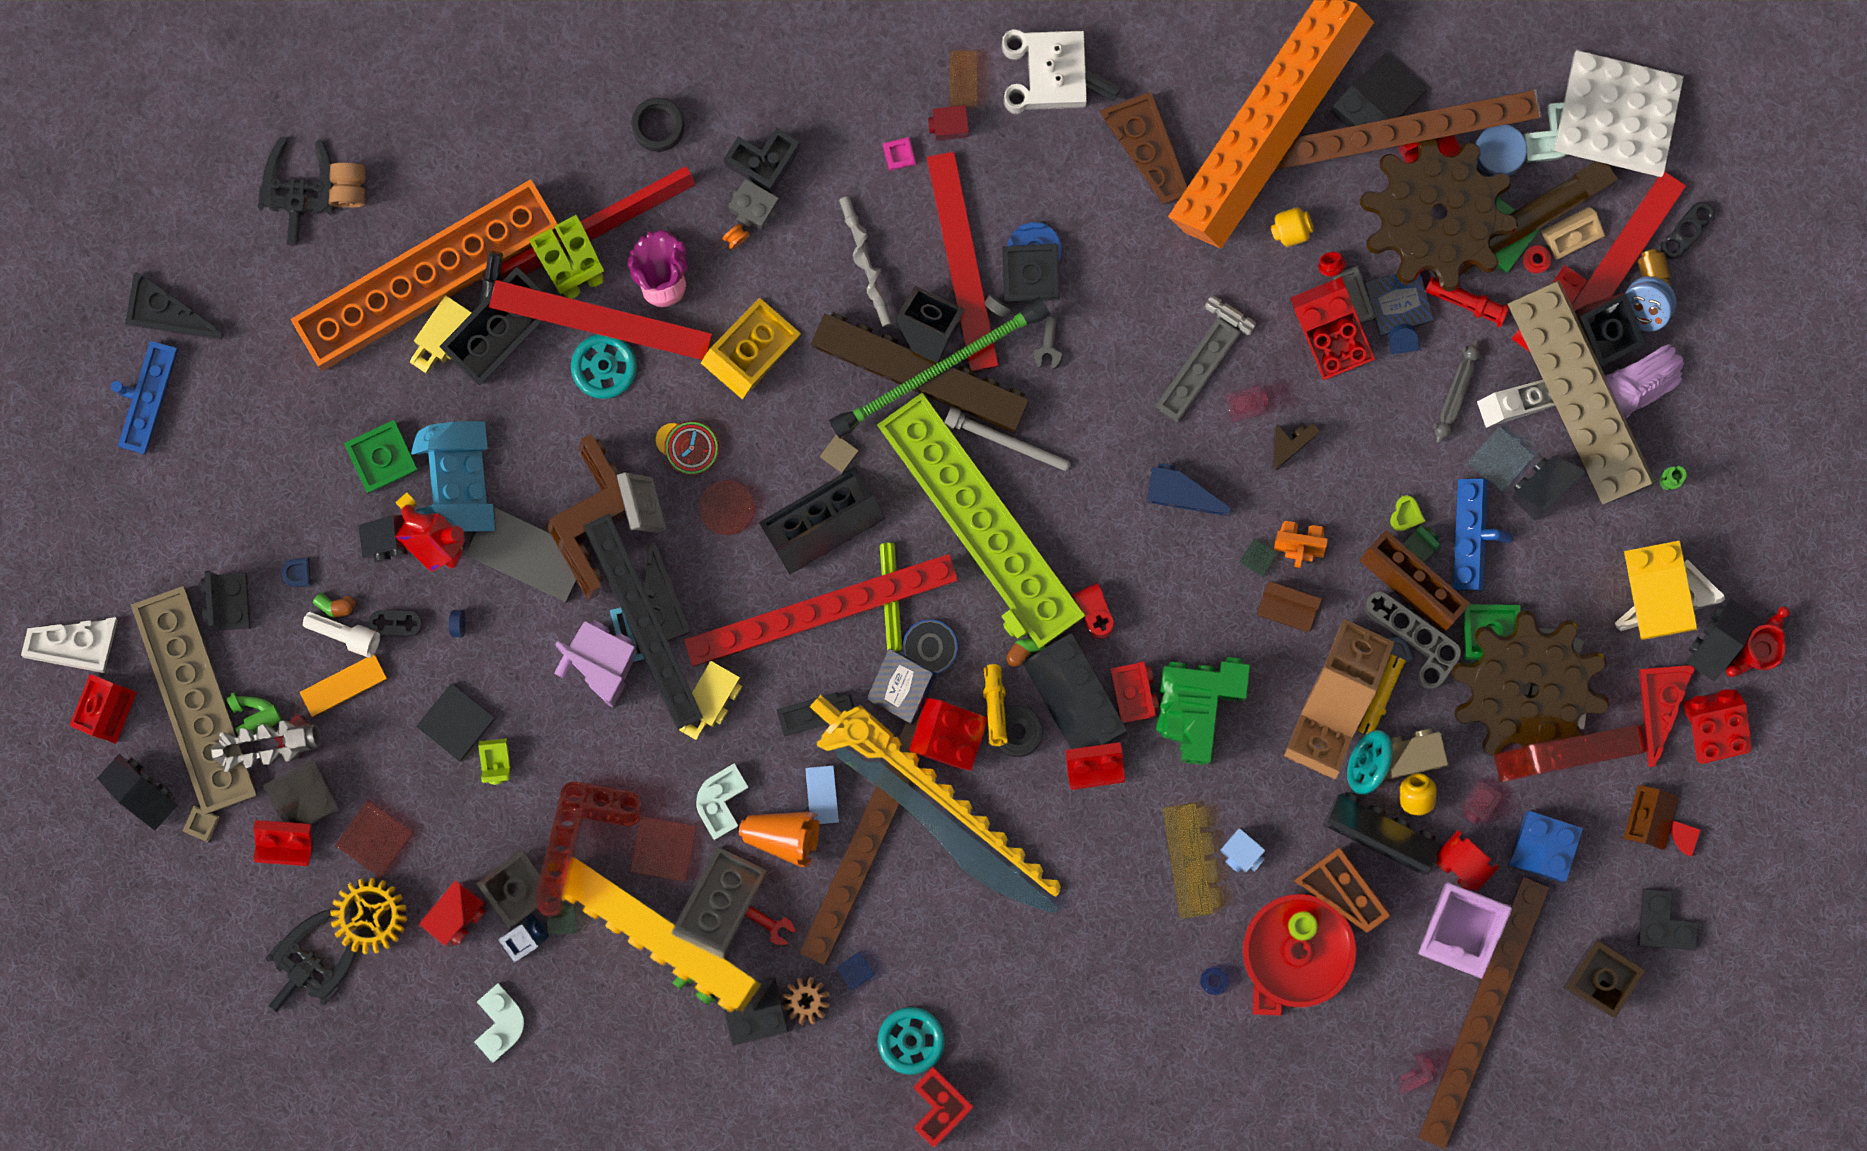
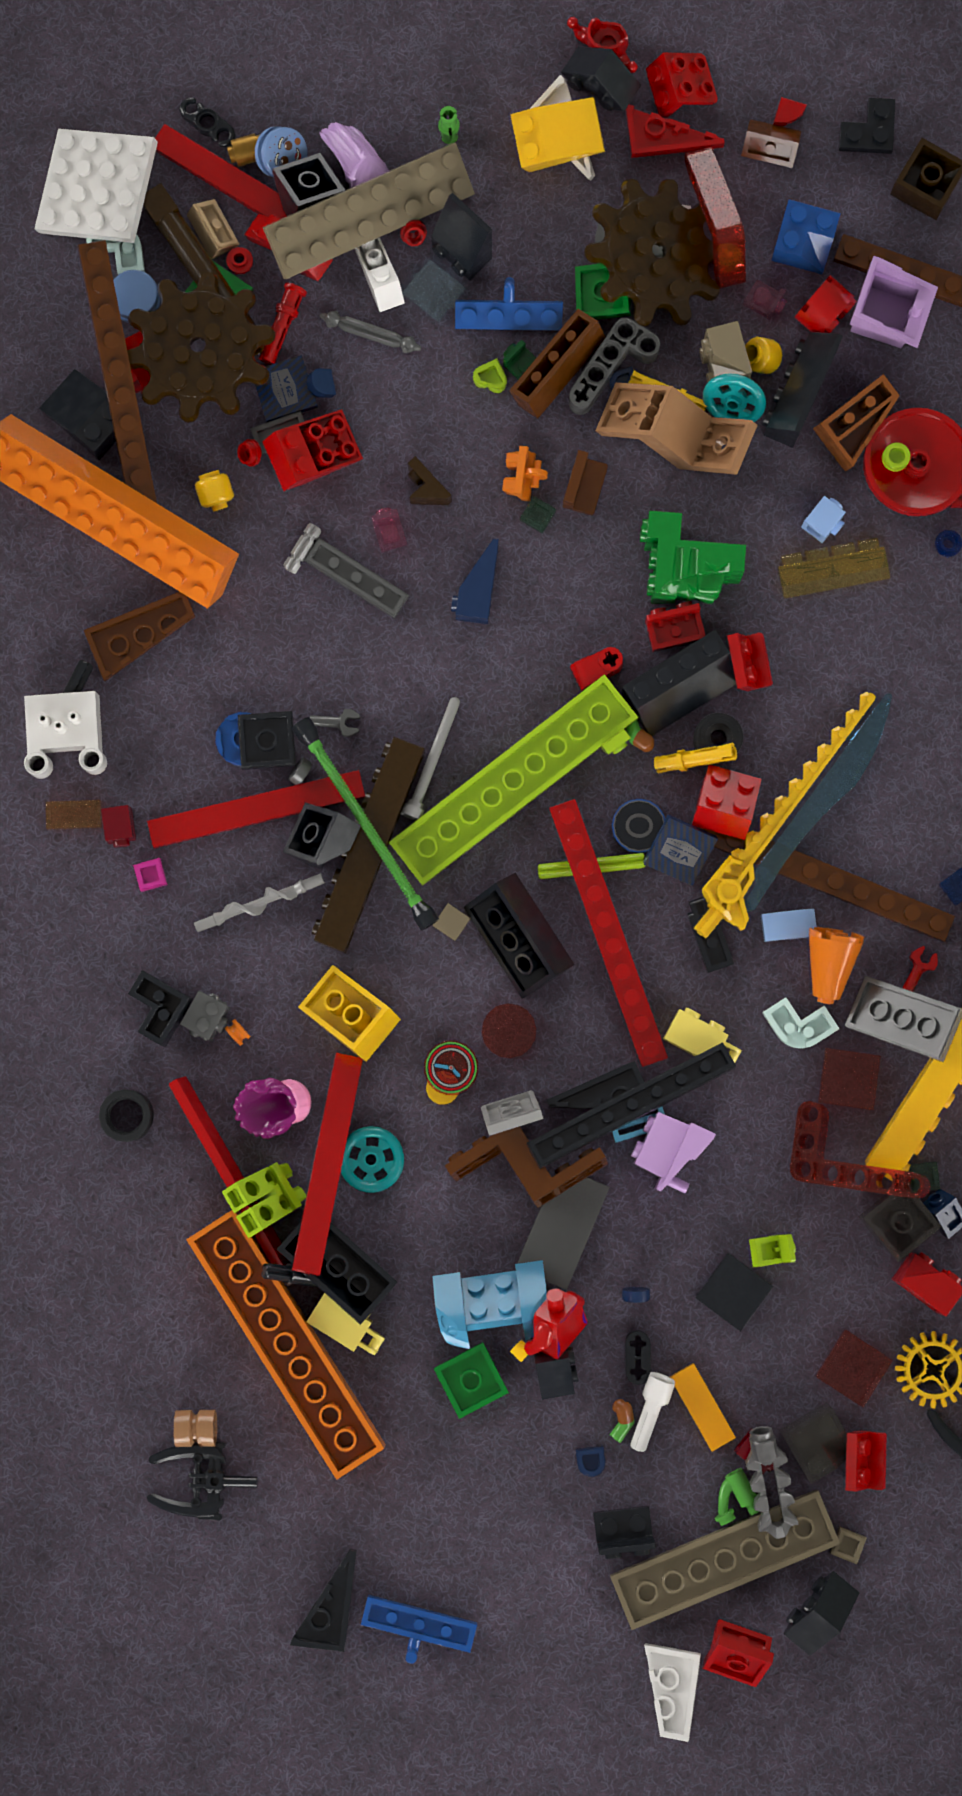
camera: 90 degrees left, 0 degrees up
none -> red plate [400,220,427,246]

